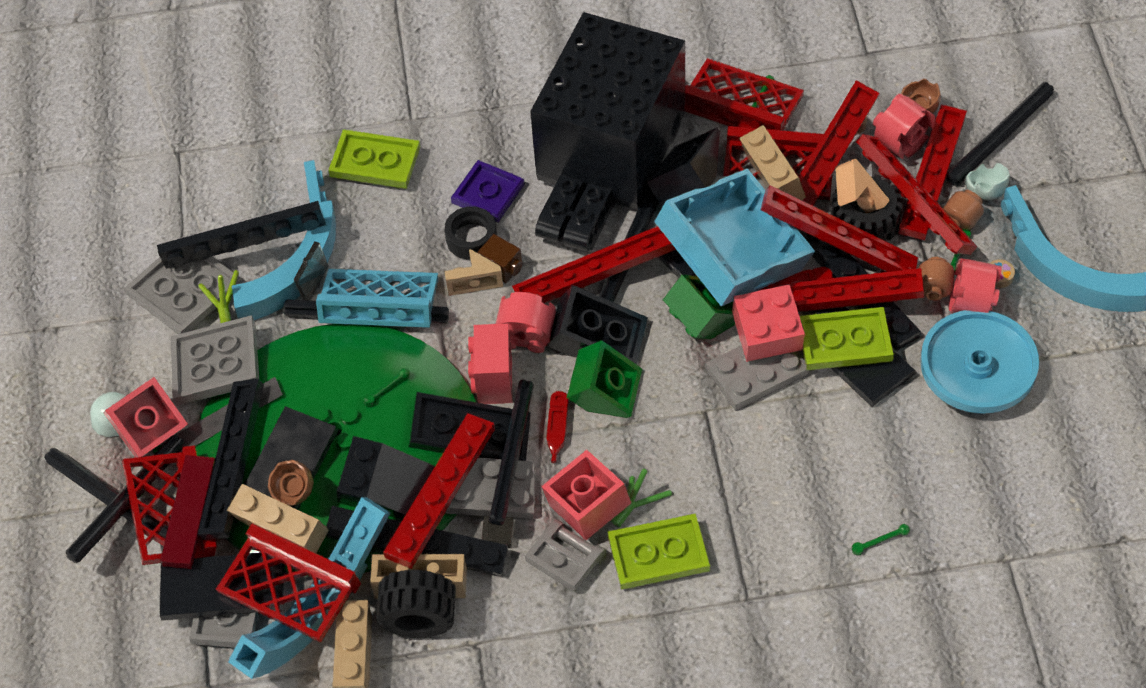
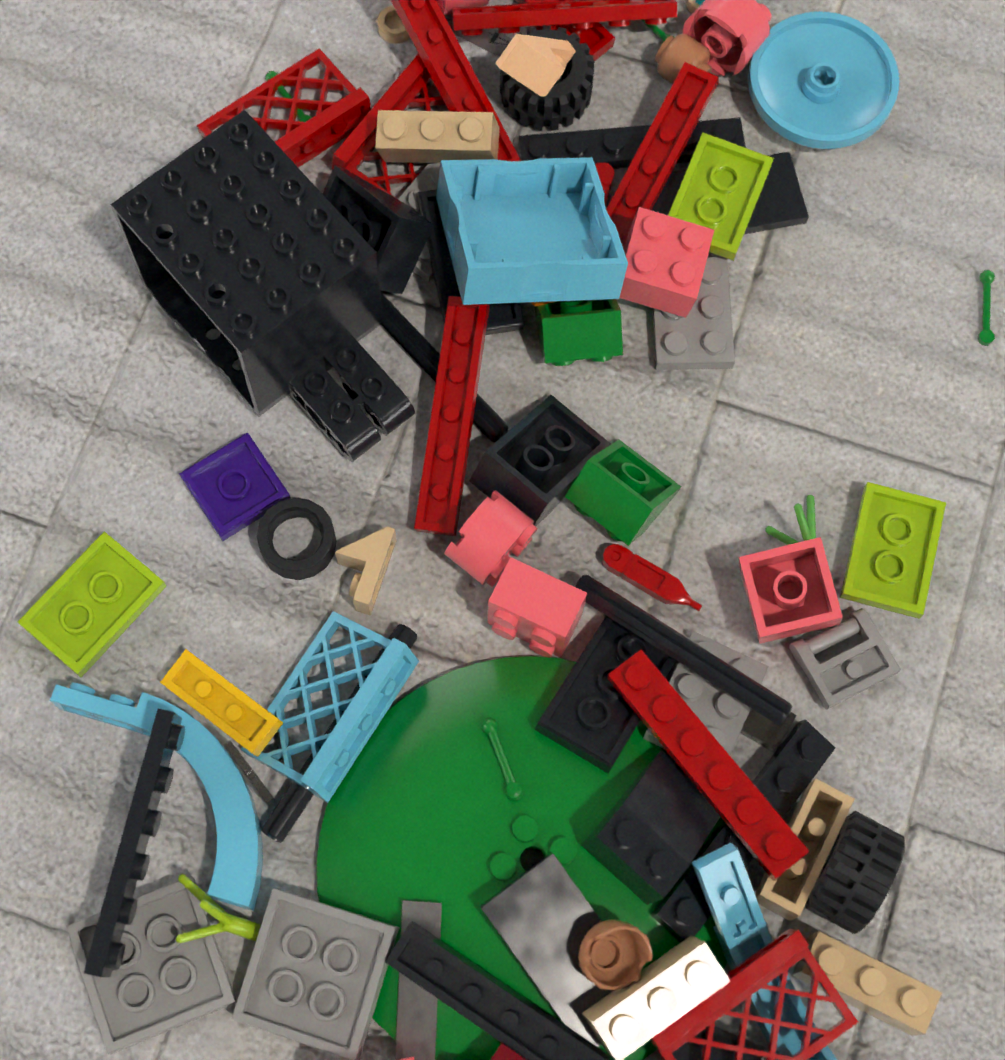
camera: 70 degrees left, 15 degrees up
reddish brown brick [477,234,523,283] -> none
red plate [760,185,918,272] -> none
none -> yellow plate [160,649,284,757]

